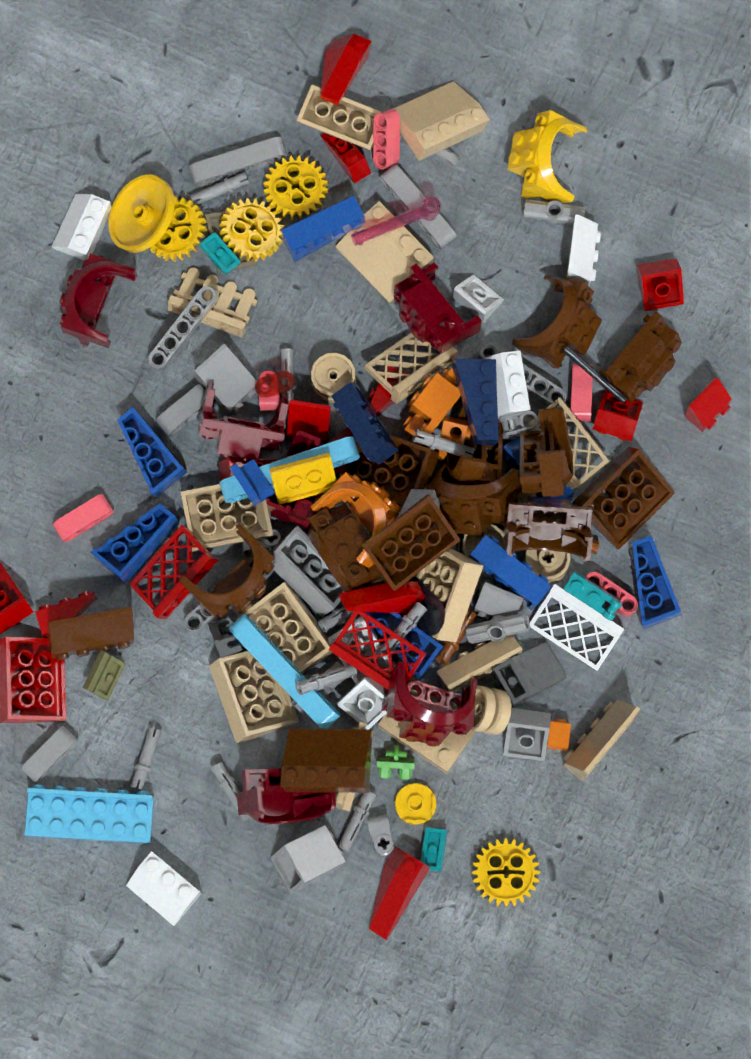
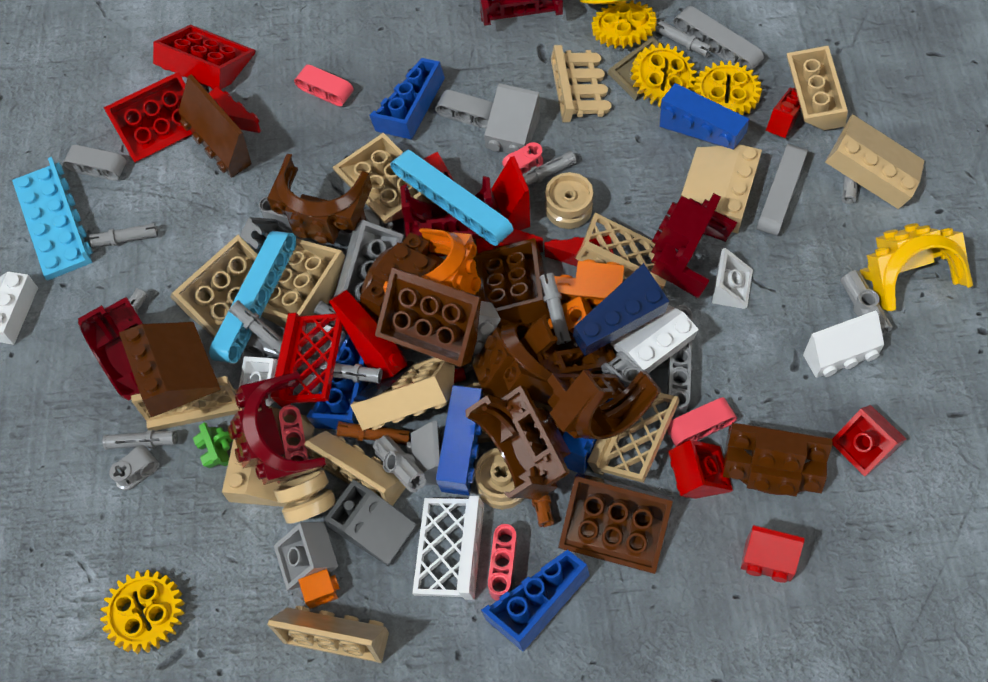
camera: 65 degrees right, 15 degrees down
olive plate [83,650,126,701] -> none
blue wedge [91,504,179,584] -> none
red fence [129,525,219,619] -> none
light grey beam [148,286,219,368] -> none
piece [198,382,289,461] -> none
teal plate [199,232,241,276] -> none
blue panel [230,460,275,507] -> none
clear red plate [255,371,295,399] -> none
yellow tile [269,453,336,505] -> none
slope [271,825,346,894] -> none
red wedge [320,34,372,105] -> none
dark blue wedge [332,382,399,465] -> none
clear pink piece [351,196,441,246] -> none
red wedge [369,846,430,940] -> none
coral beam [373,109,400,169] -> none
yellow tile [395,783,437,825] -> none
teal plate [421,827,448,872] -> none
reddish brown piece [512,274,602,369] -> none
black bar [562,345,627,403] -> none
teal plate [563,571,623,621] -> none

